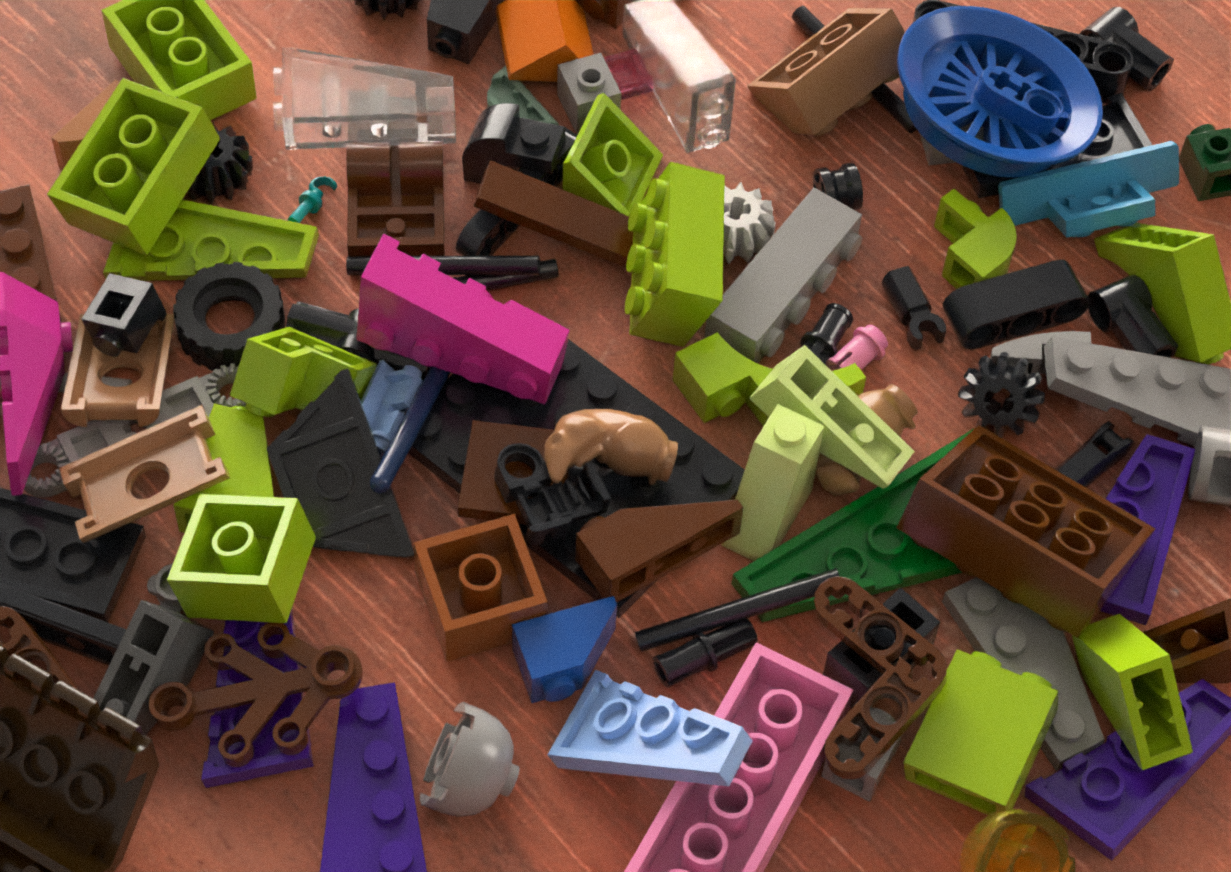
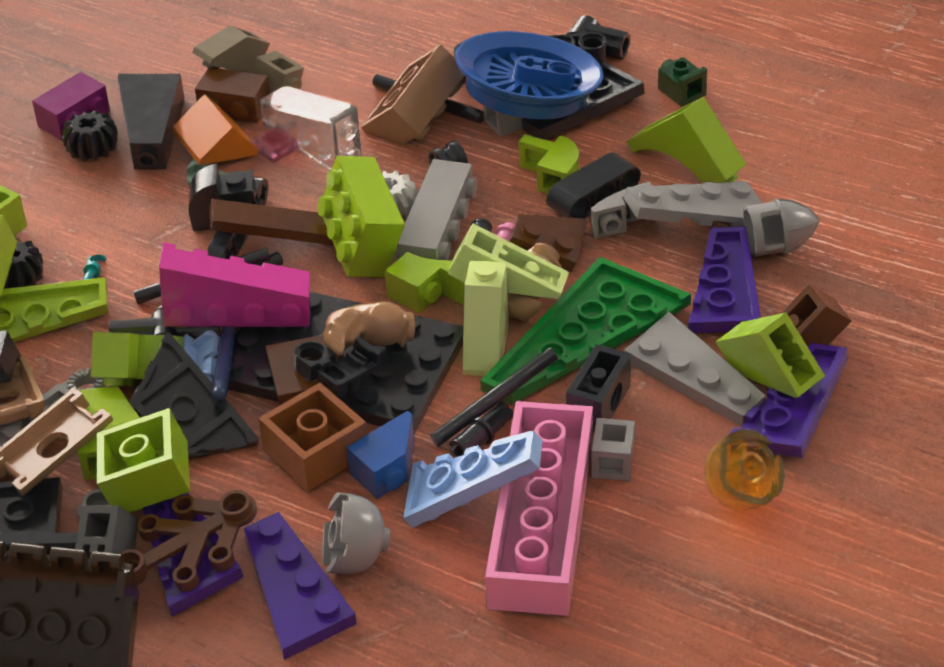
camera: 15 degrees left, 15 degrees down
black tyre [173,262,286,371] -> none
clear slope [273,47,456,150] -> none
reddish brown plate [346,95,445,256] -> none
light grey brick [557,53,621,134] -> none
lime slope [563,93,663,216] -> none
reddish brown slope [575,500,744,602] -> none
reddish brown beam [814,576,947,780] -> none
black bar [882,266,946,351] -> none
reddish brown slope [896,425,1156,638] -> none
lime brick [903,649,1058,823] -> none
black gear [958,352,1045,438] -> none
dark azure bracket [998,141,1179,238] -> none
black bar [1055,421,1134,488] -> none
black piece [1088,275,1178,358] -> none
none -> reddish brown wing [509,214,587,272]

